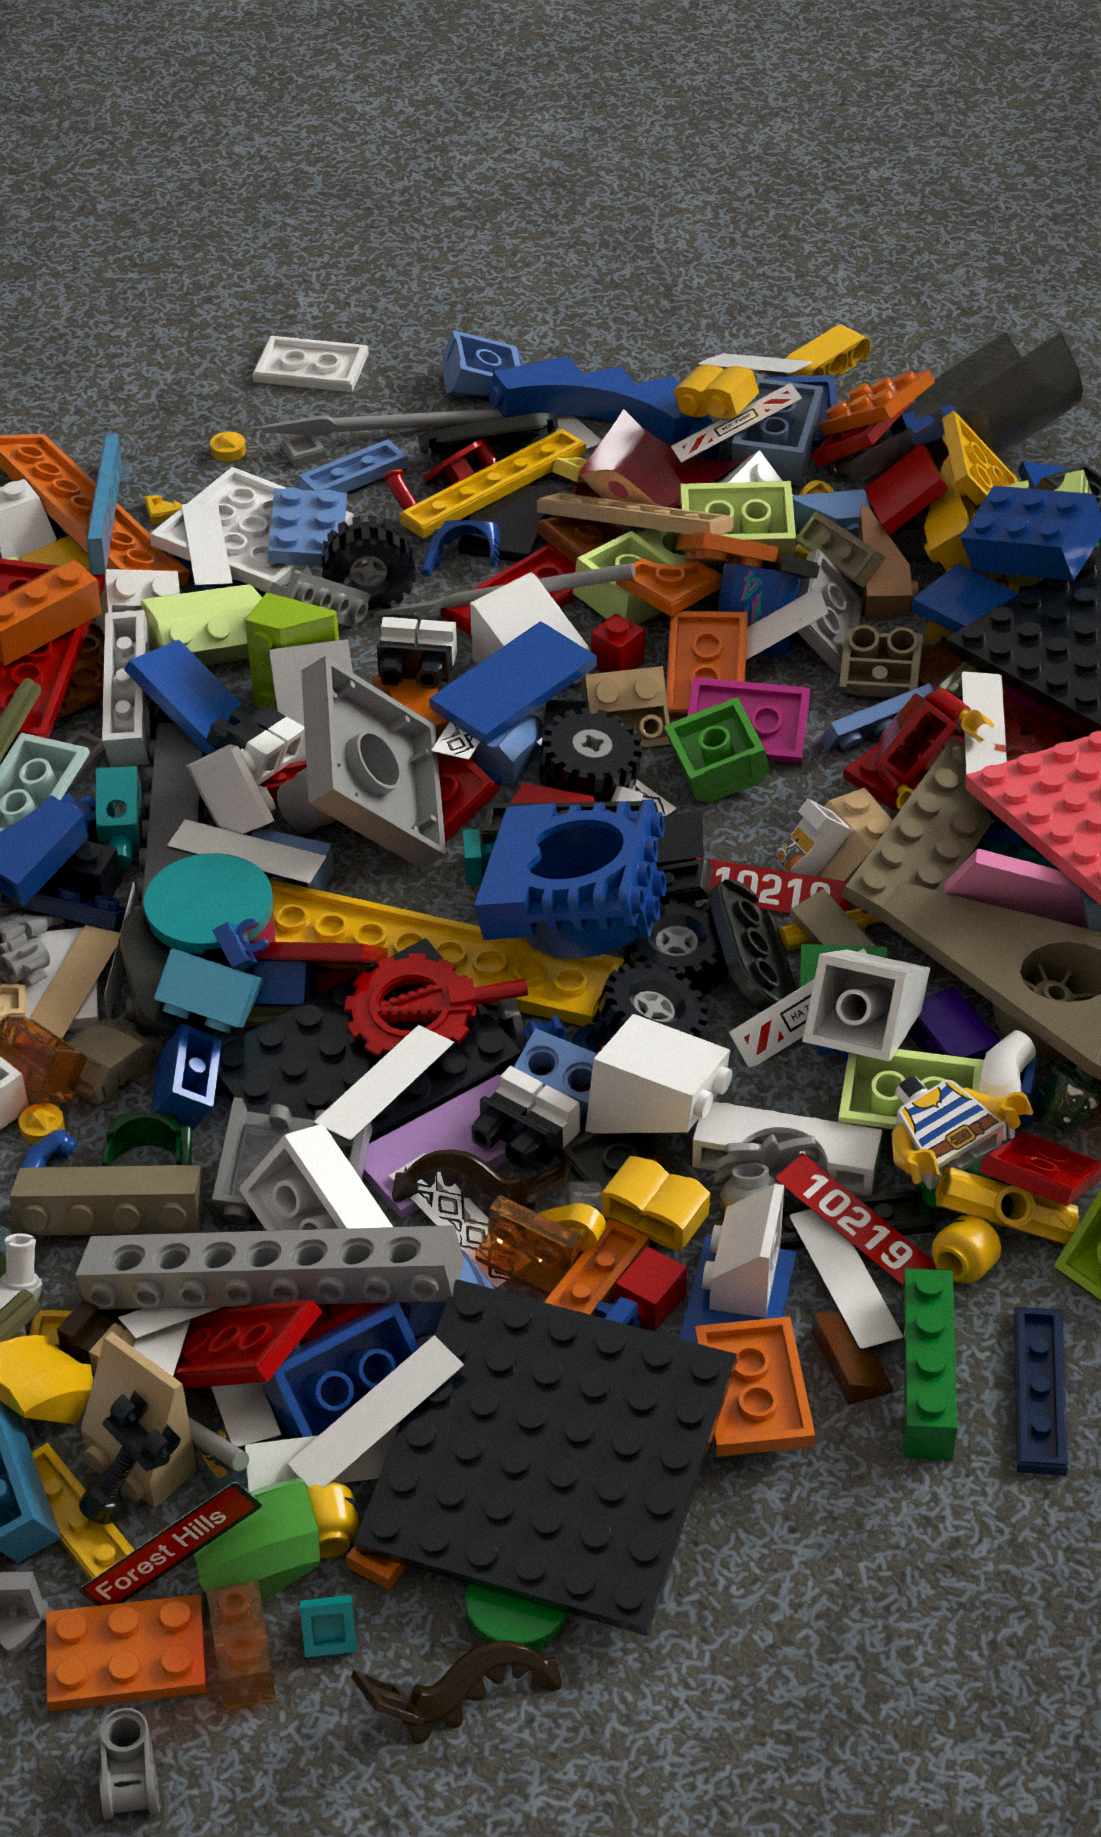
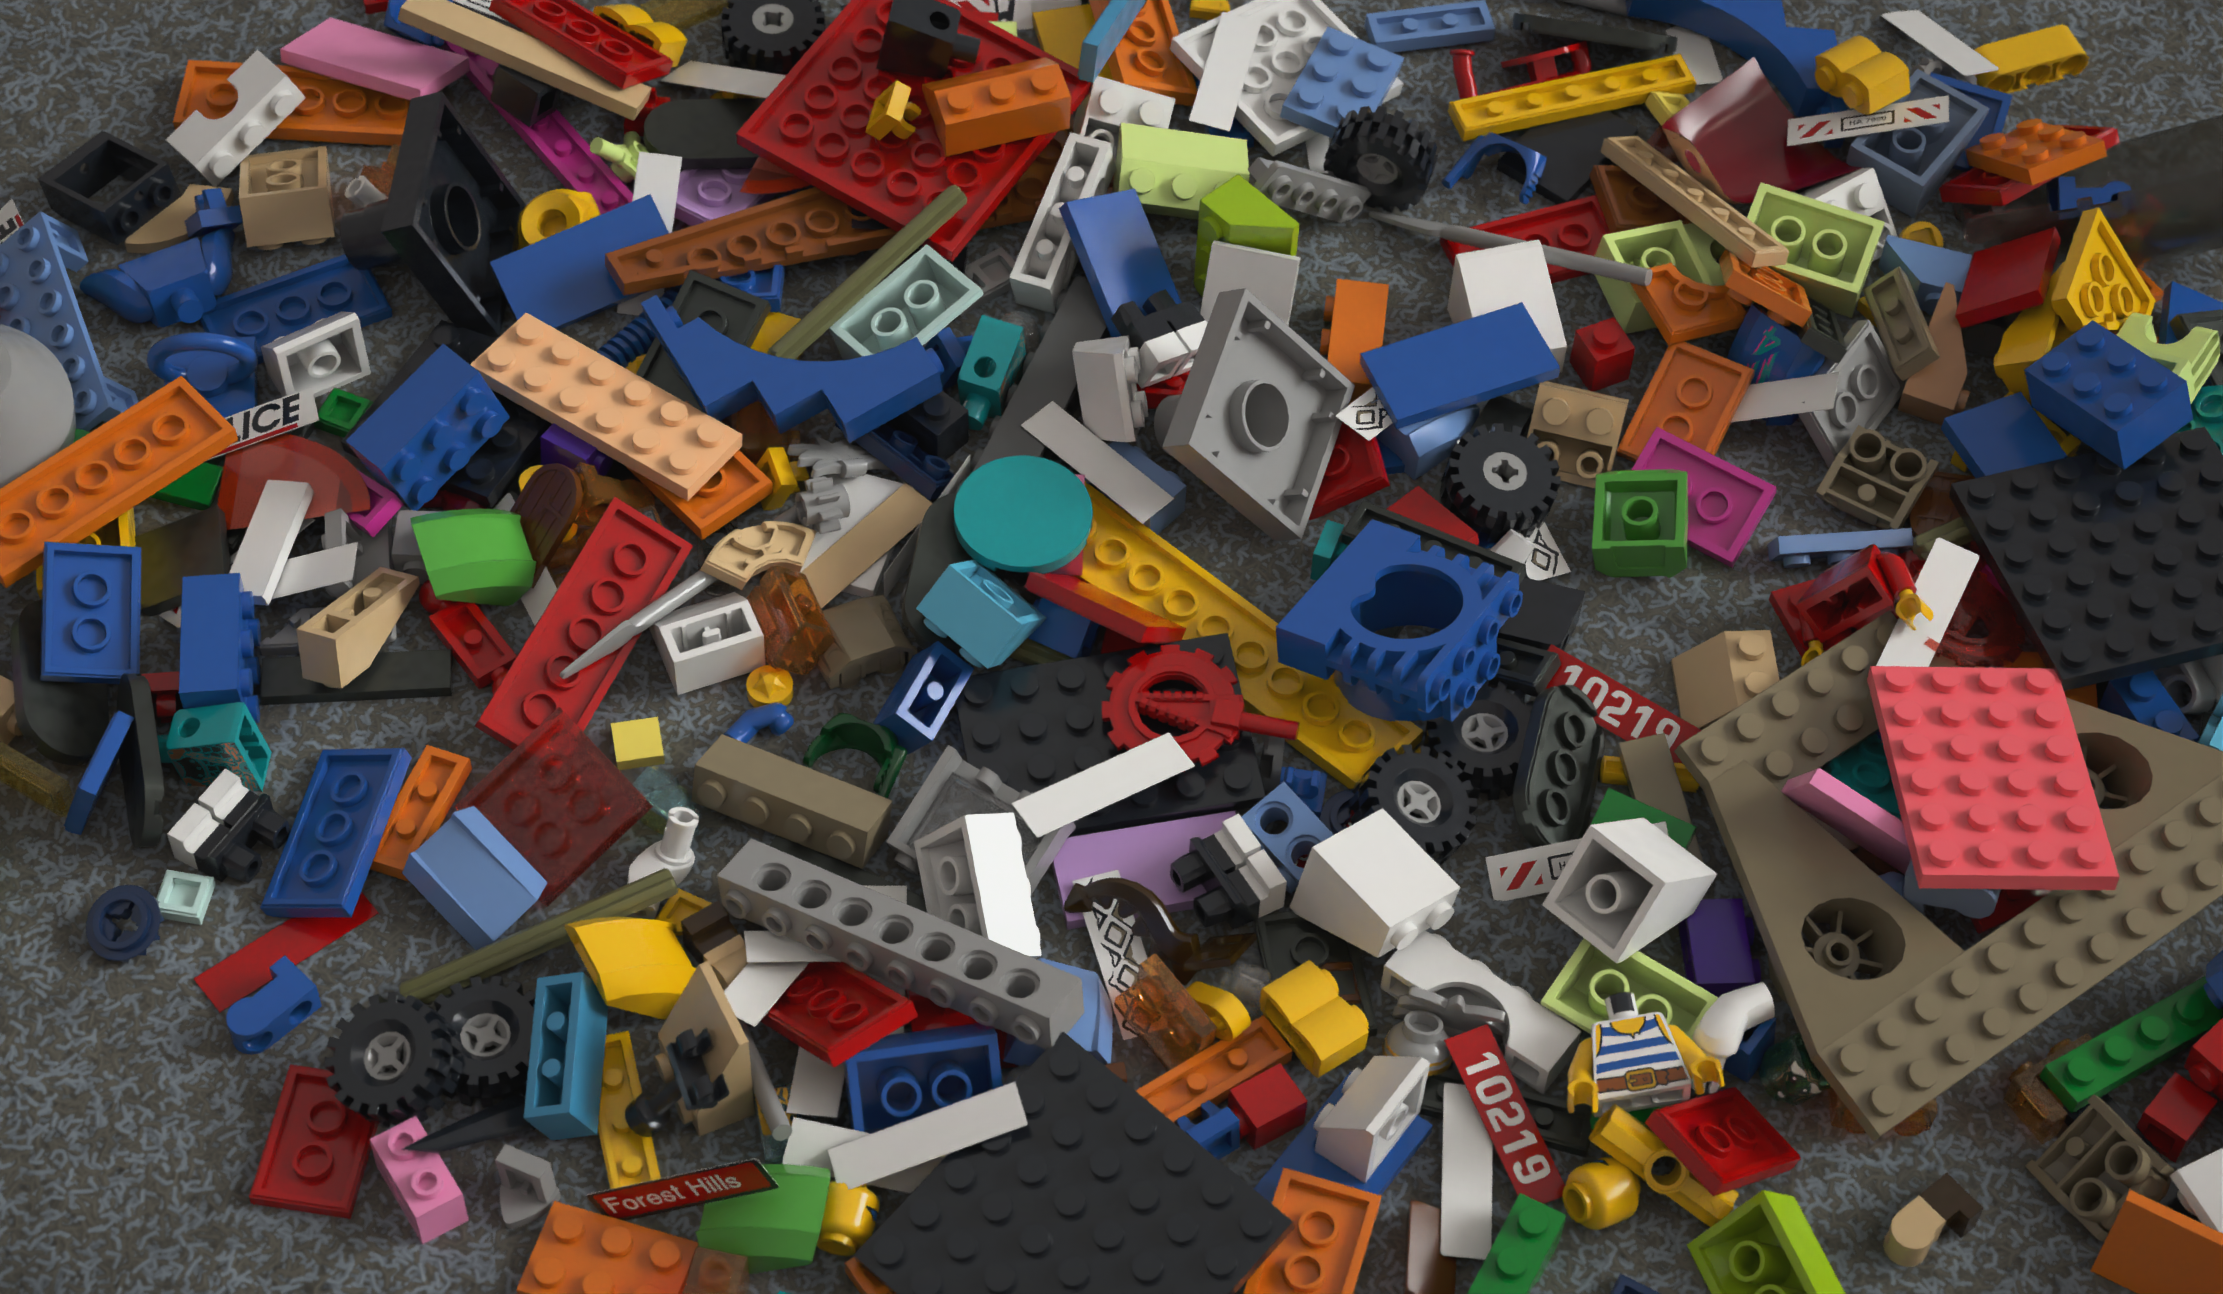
camera: 20 degrees right, 10 degrees up
blue tile [212,919,270,971] -> none
black hips [377,617,457,689] -> none
white leg [774,798,853,876] -> none

